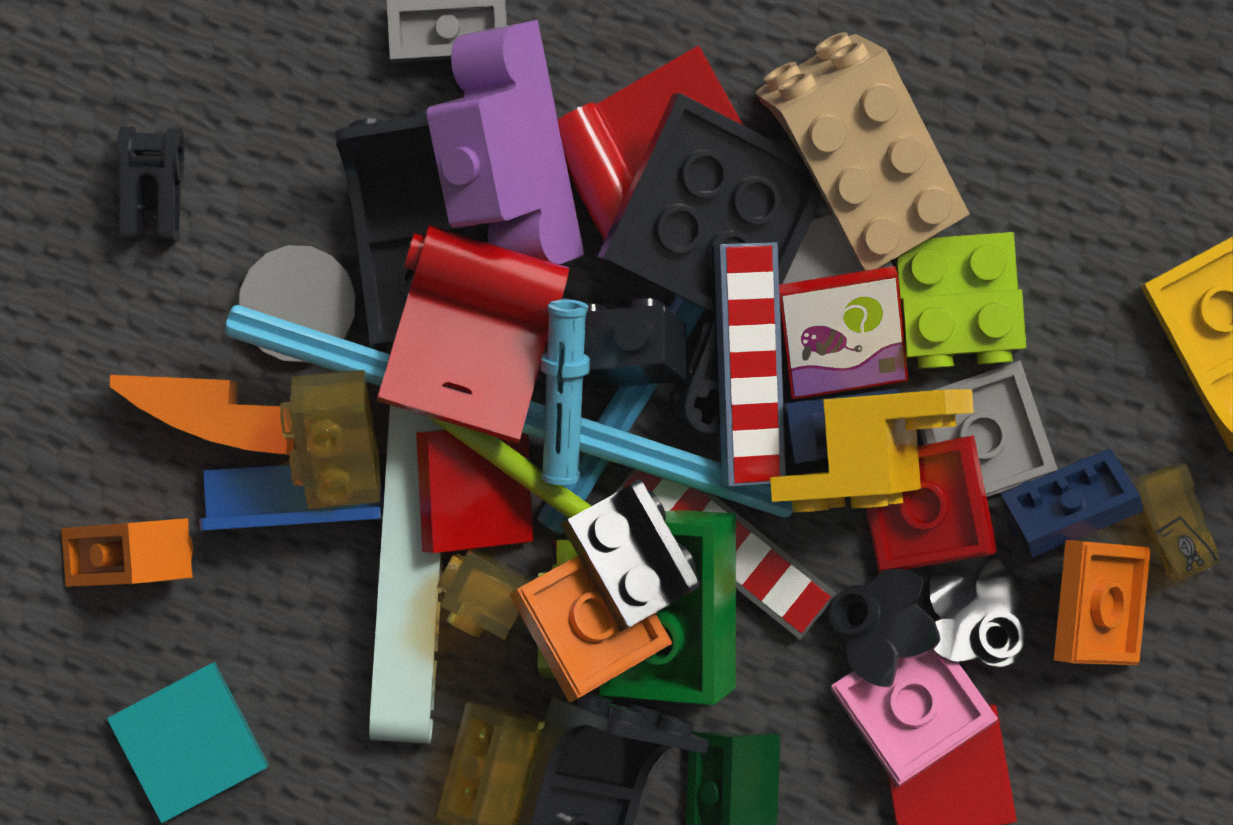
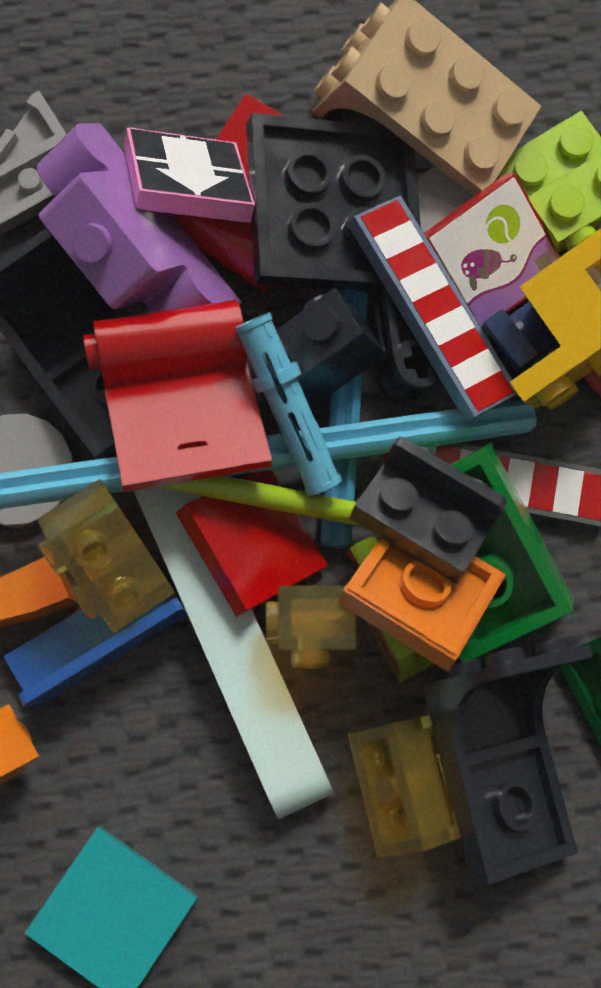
camera: 30 degrees left, 10 degrees down
none -> tile [124,127,255,222]

